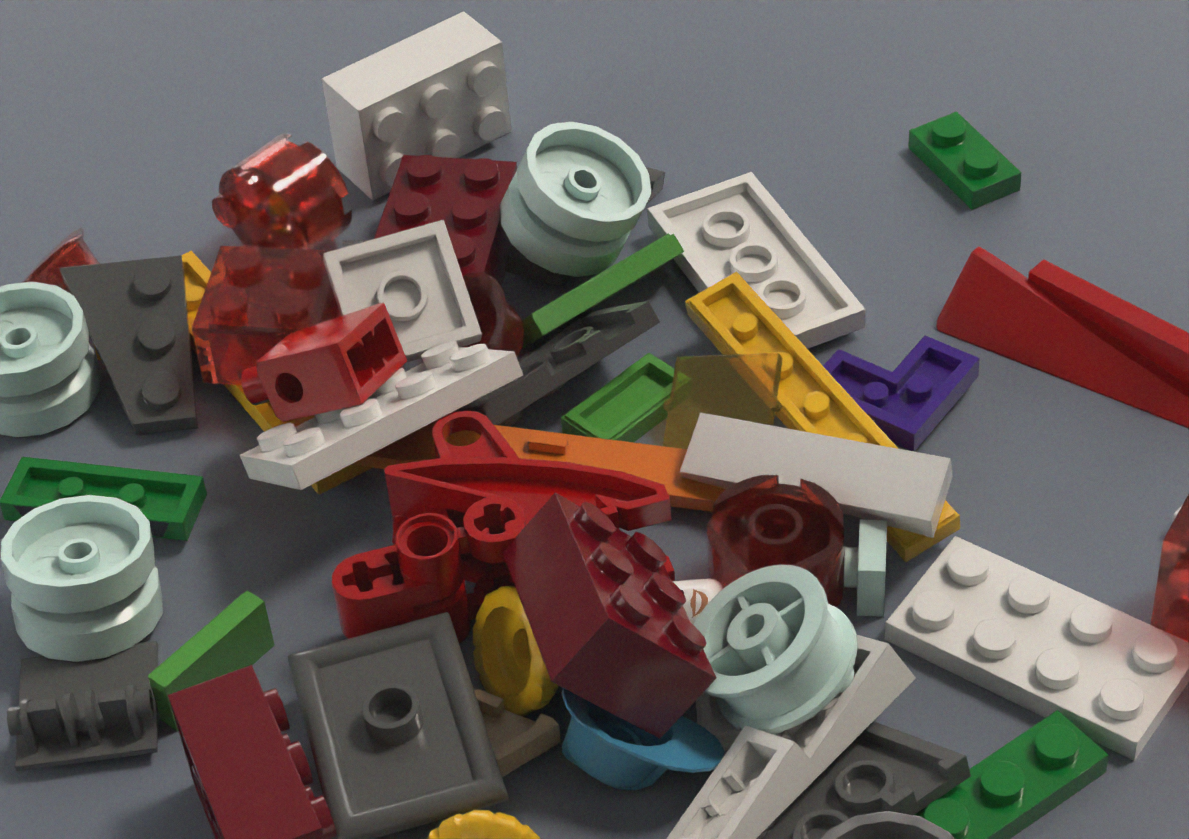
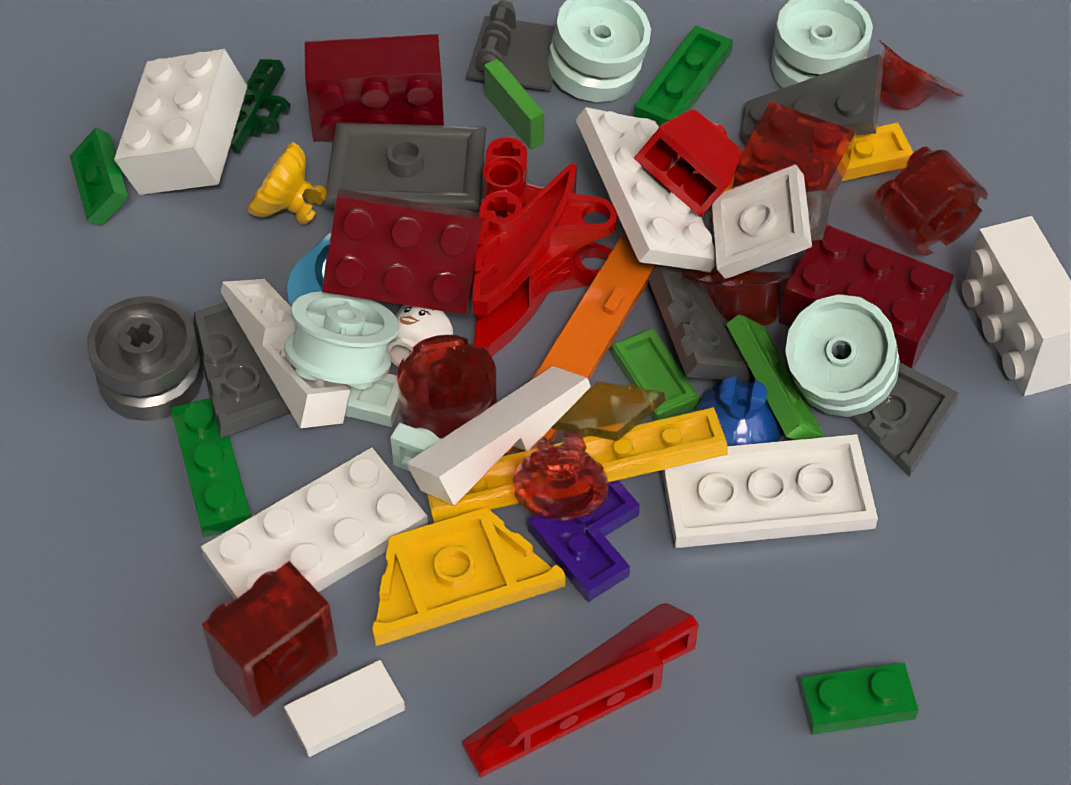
camera: 105 degrees right, 10 degrees up
none -> yellow wing [372,507,566,646]
none -> clear red hair [513,432,608,521]
none -> blue hair [695,376,783,446]

